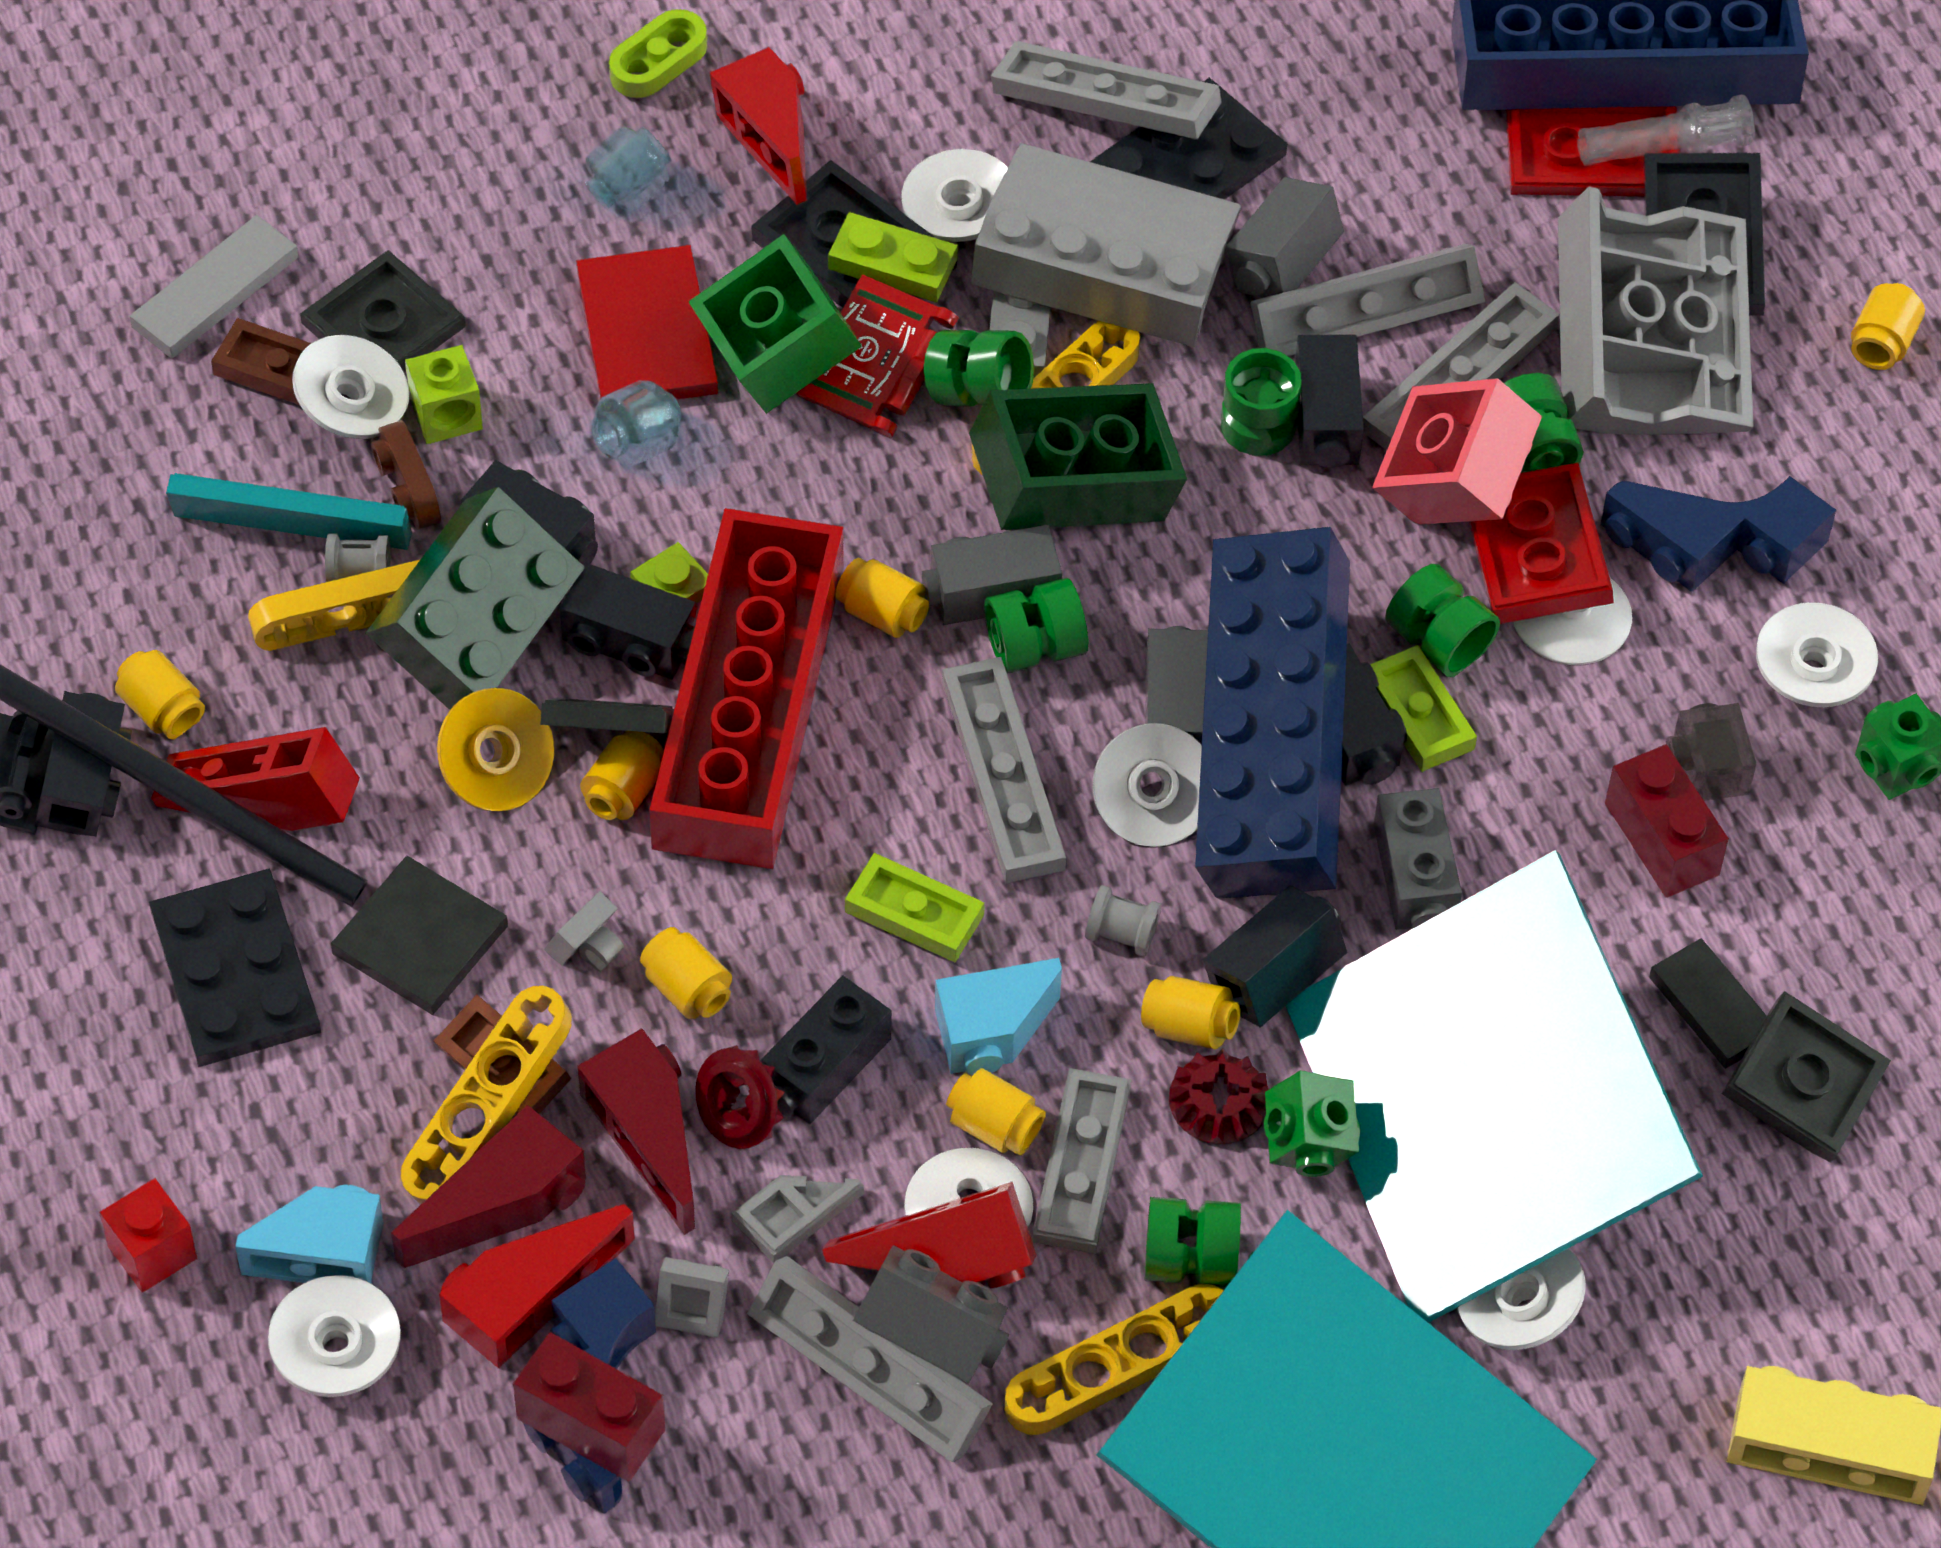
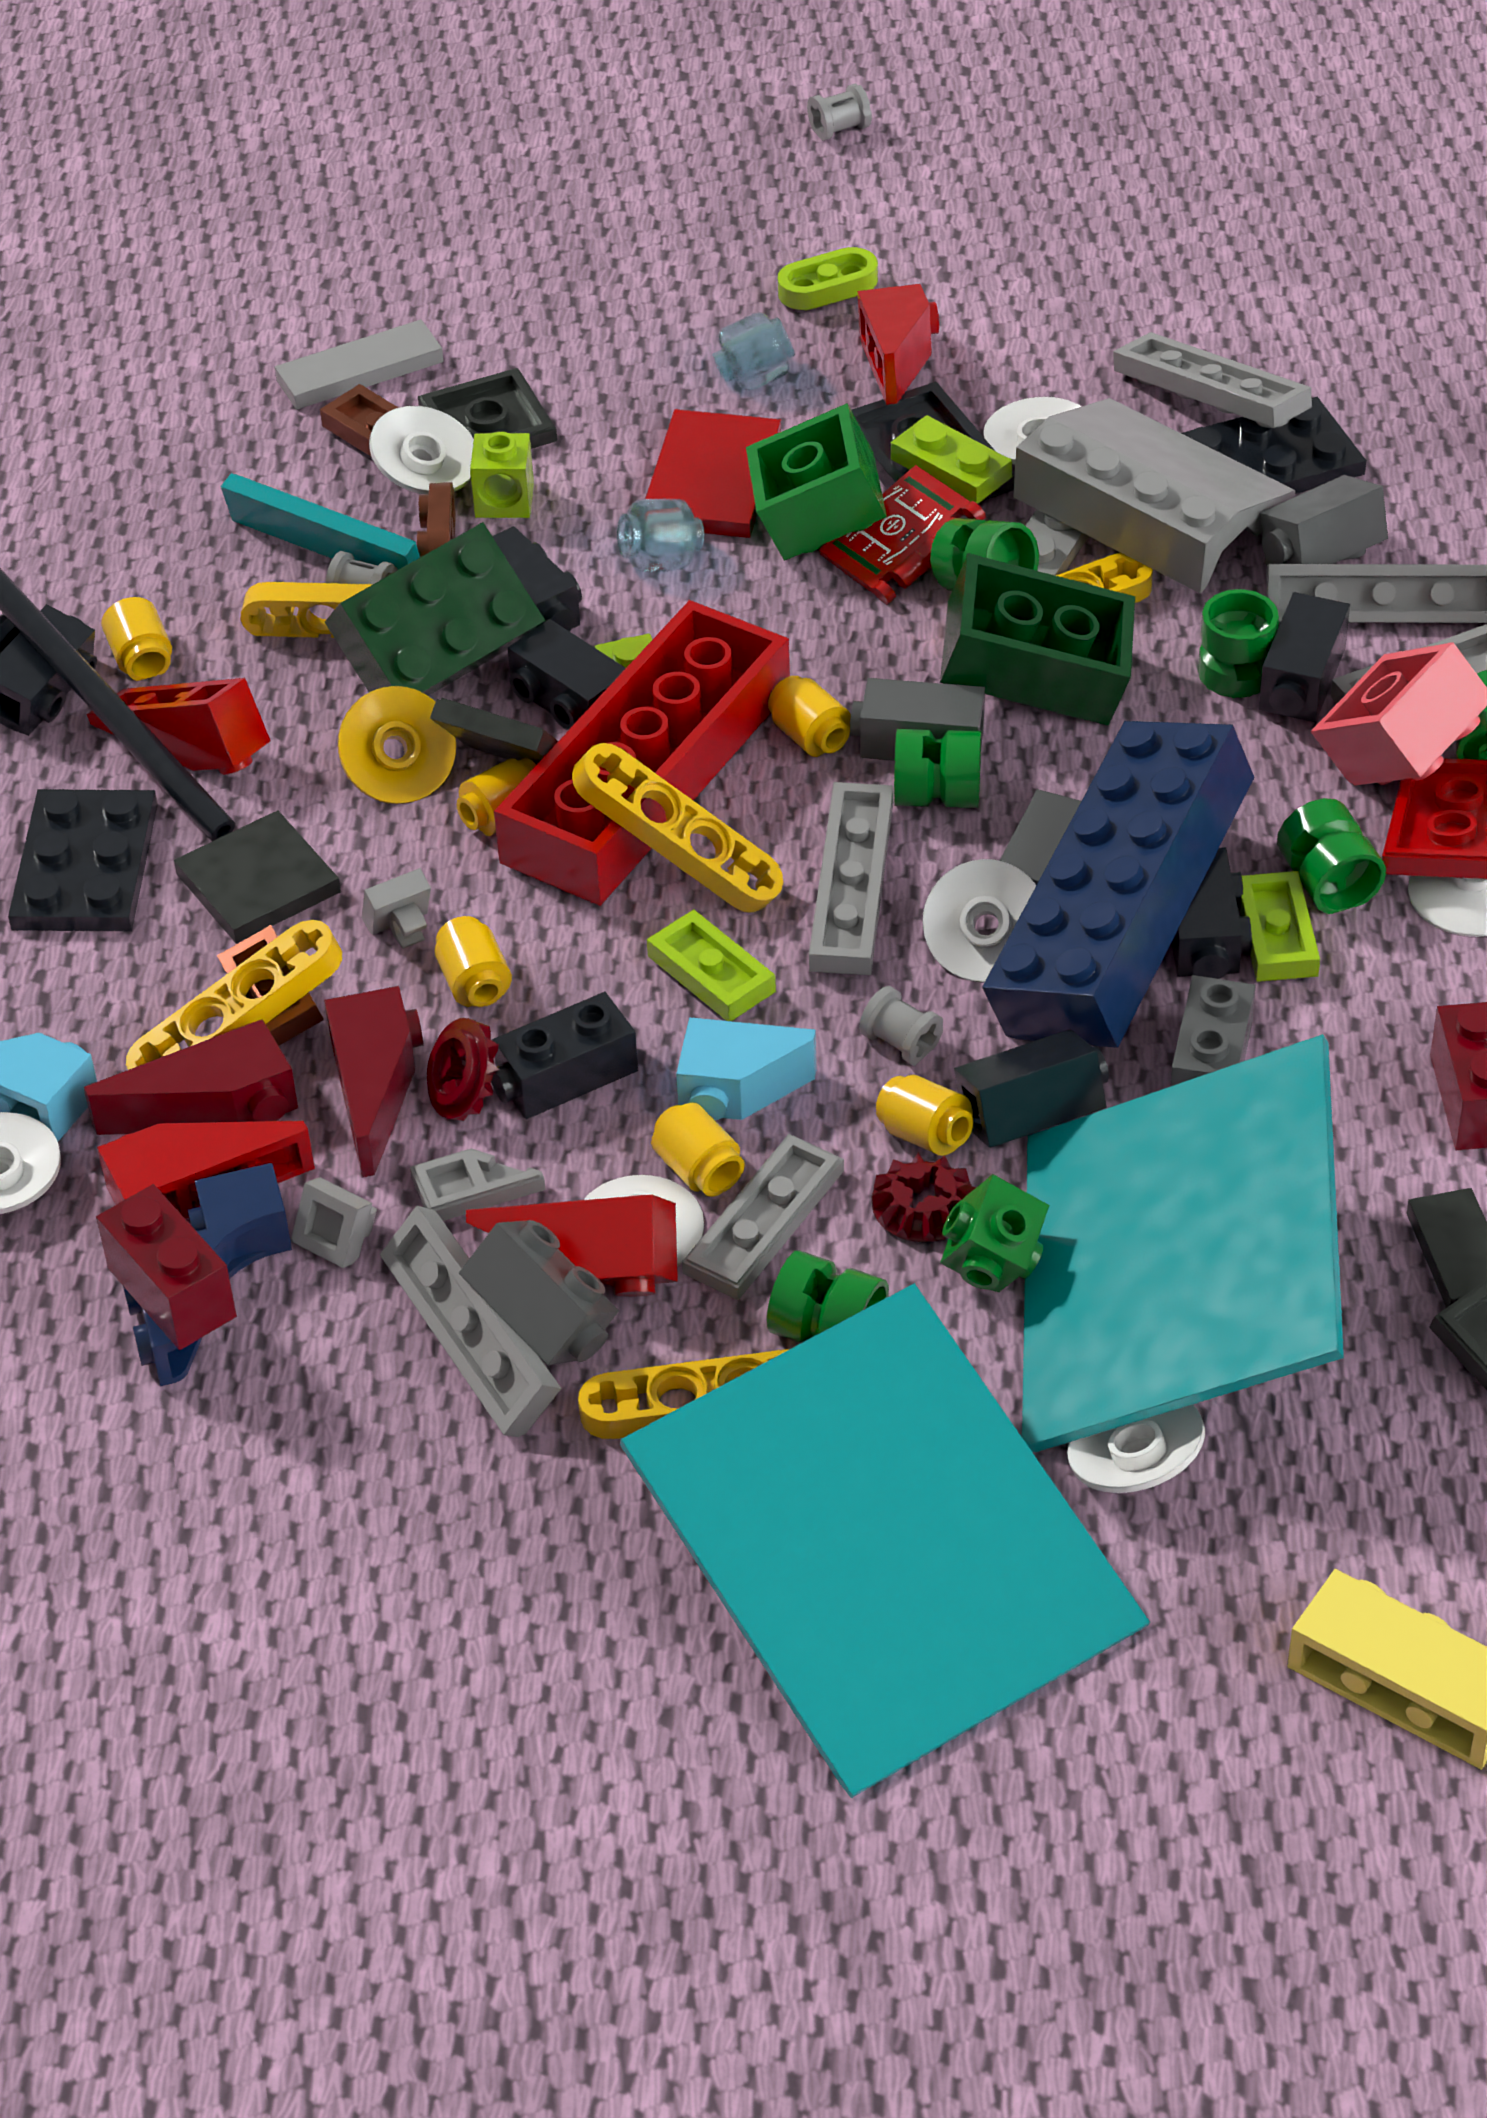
camera: 25 degrees right, 10 degrees down
none -> yellow beam [572,743,784,913]

